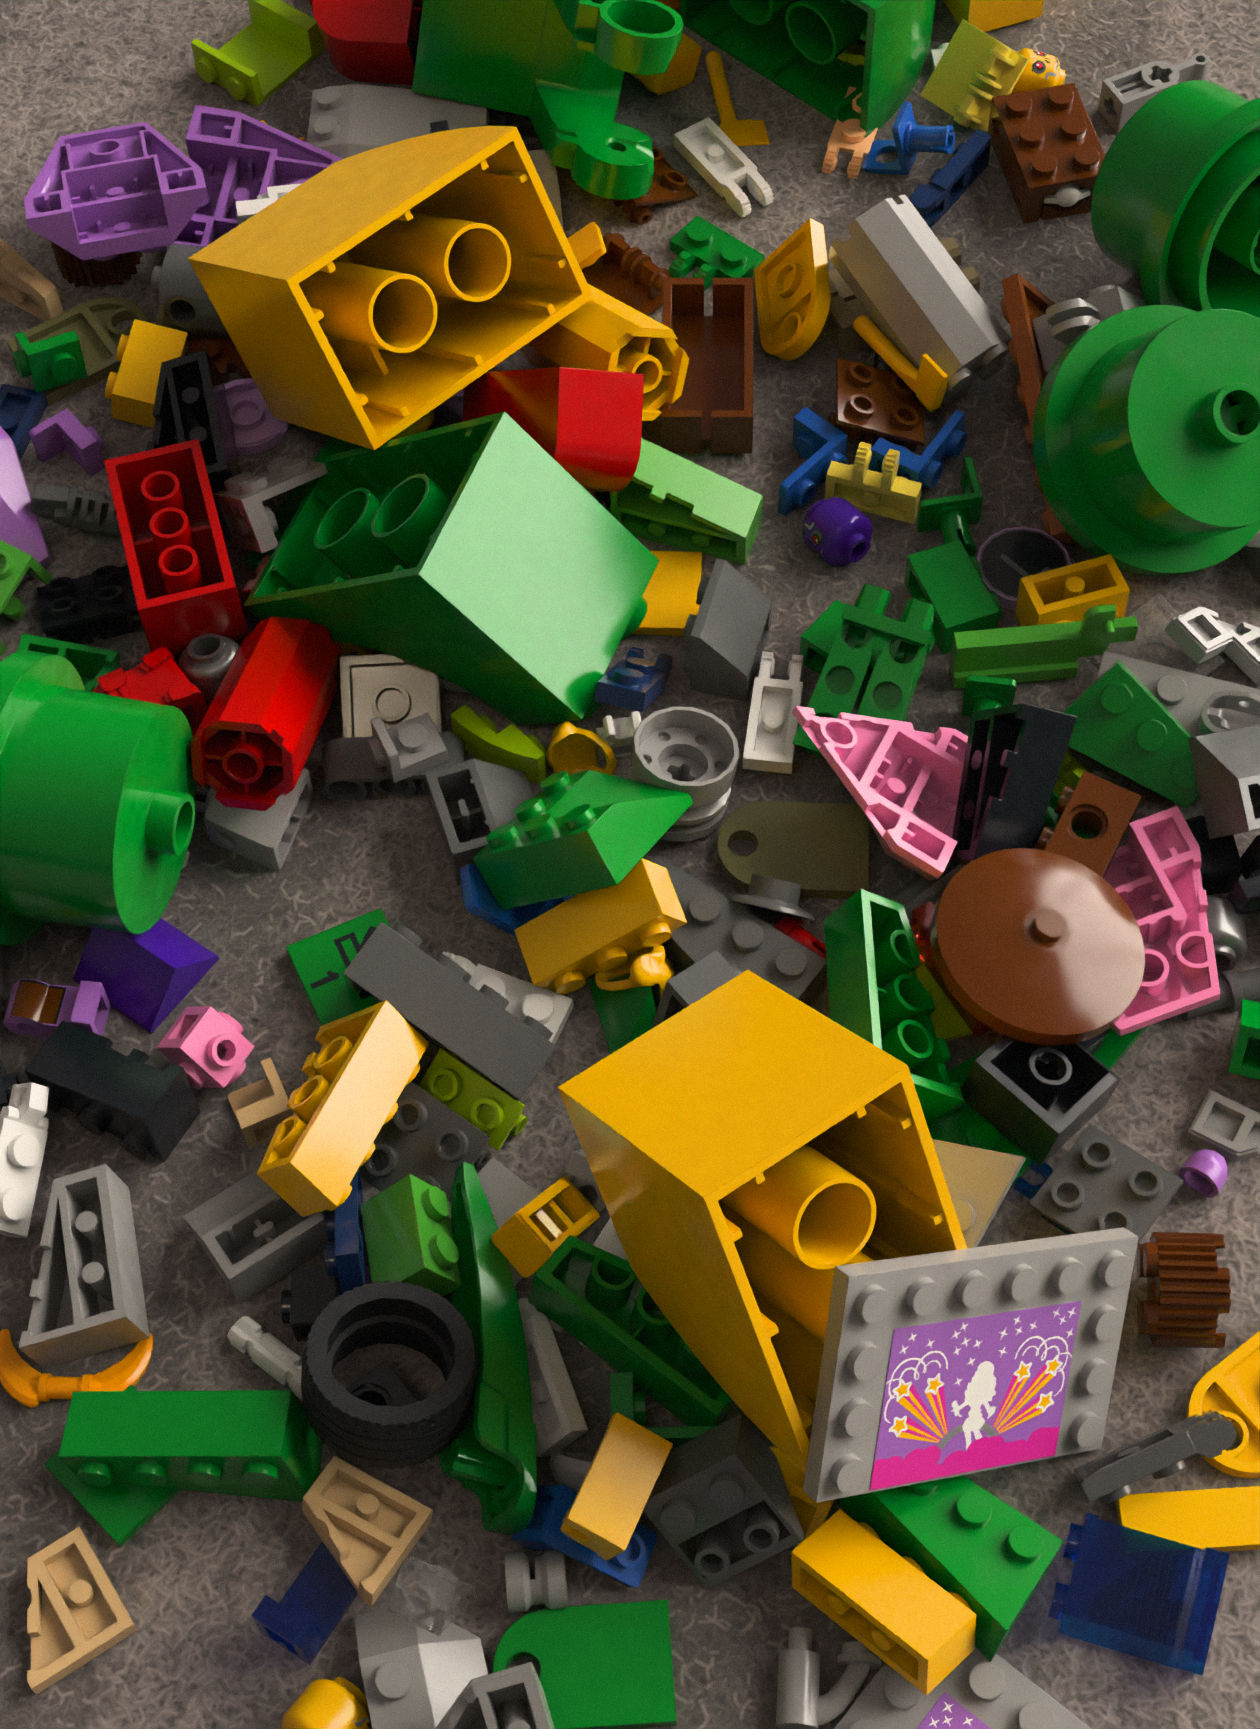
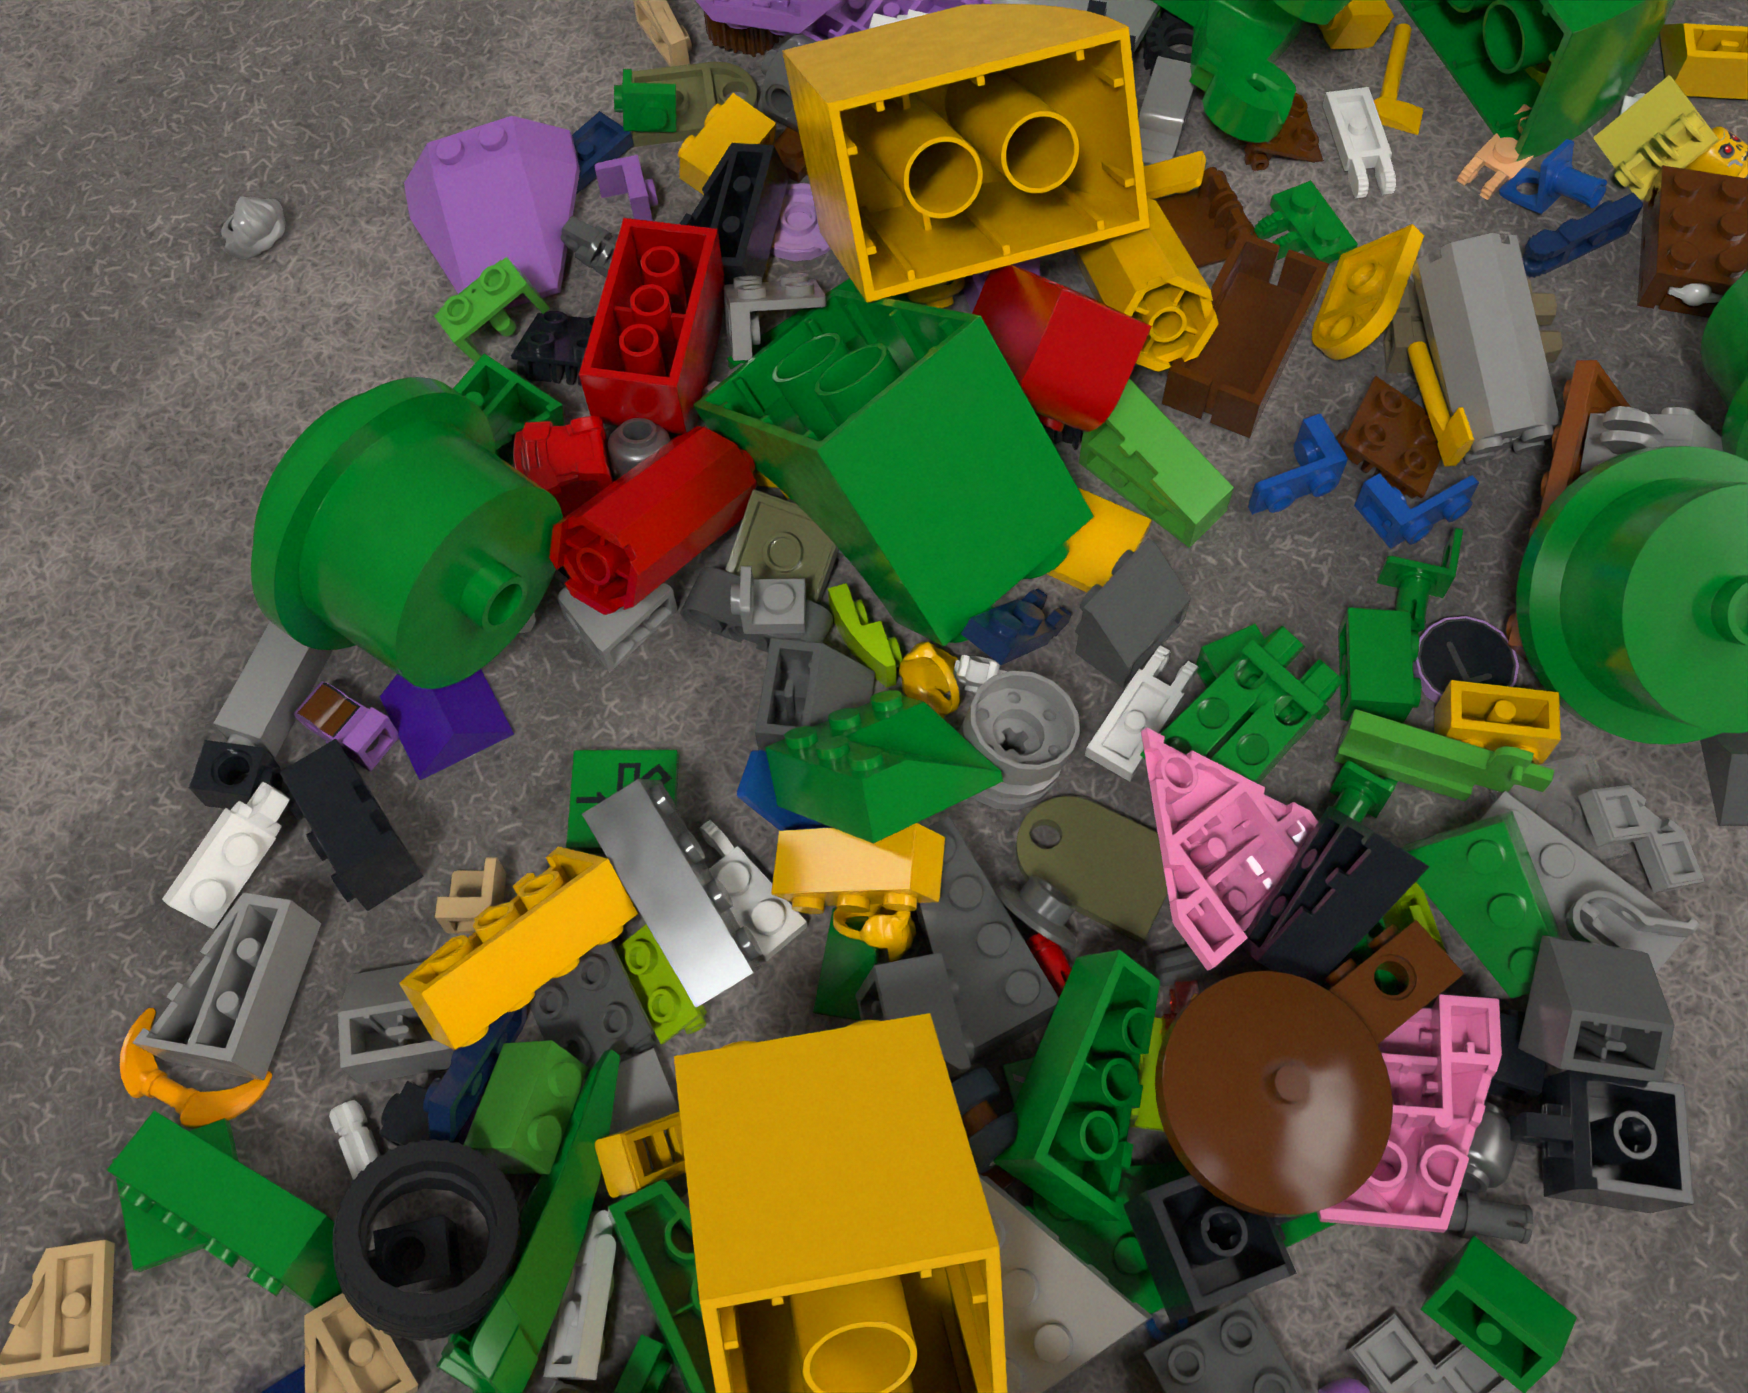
camera: 25 degrees right, 5 degrees up
bright pink brick [156,1006,255,1089] -> none
dark purple head [803,497,873,567] -> none
light yellow hinge [825,442,922,524] -> none

